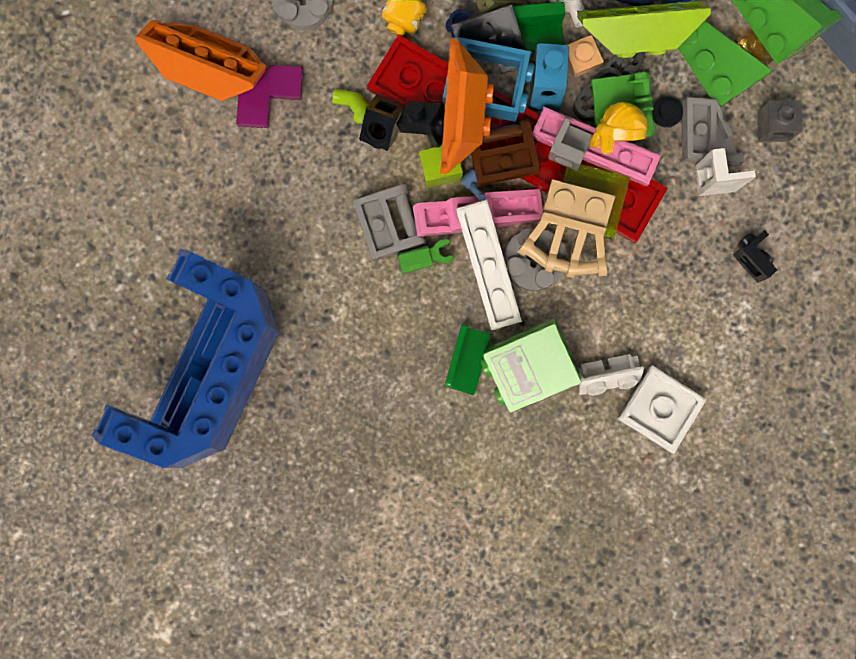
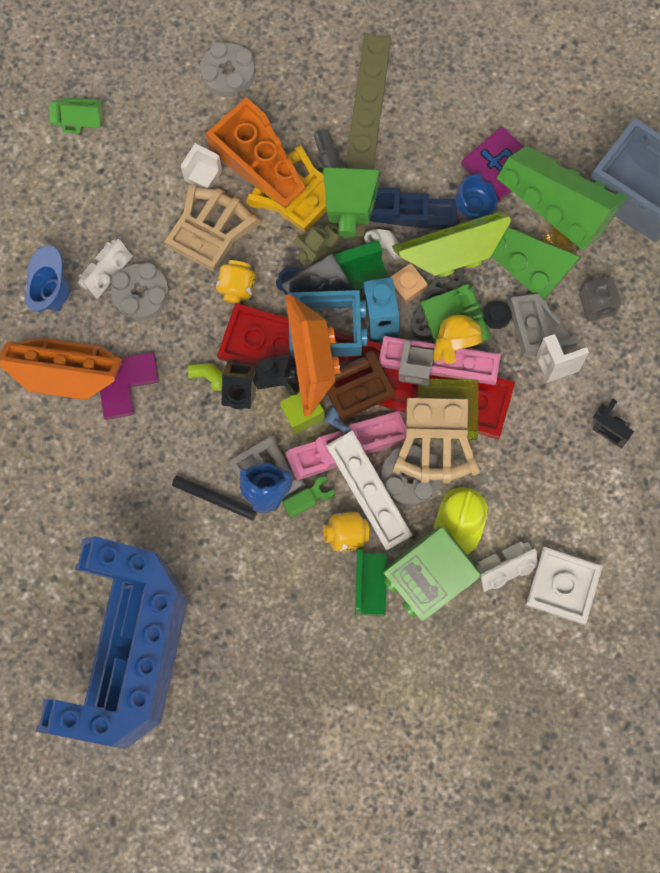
camera: 10 degrees left, 10 degrees down
none -> black bar [172,475,258,521]
none -> blue hair [240,463,292,513]
none -> yellow head [323,512,369,552]
none -> neon yellow piece [434,487,488,555]

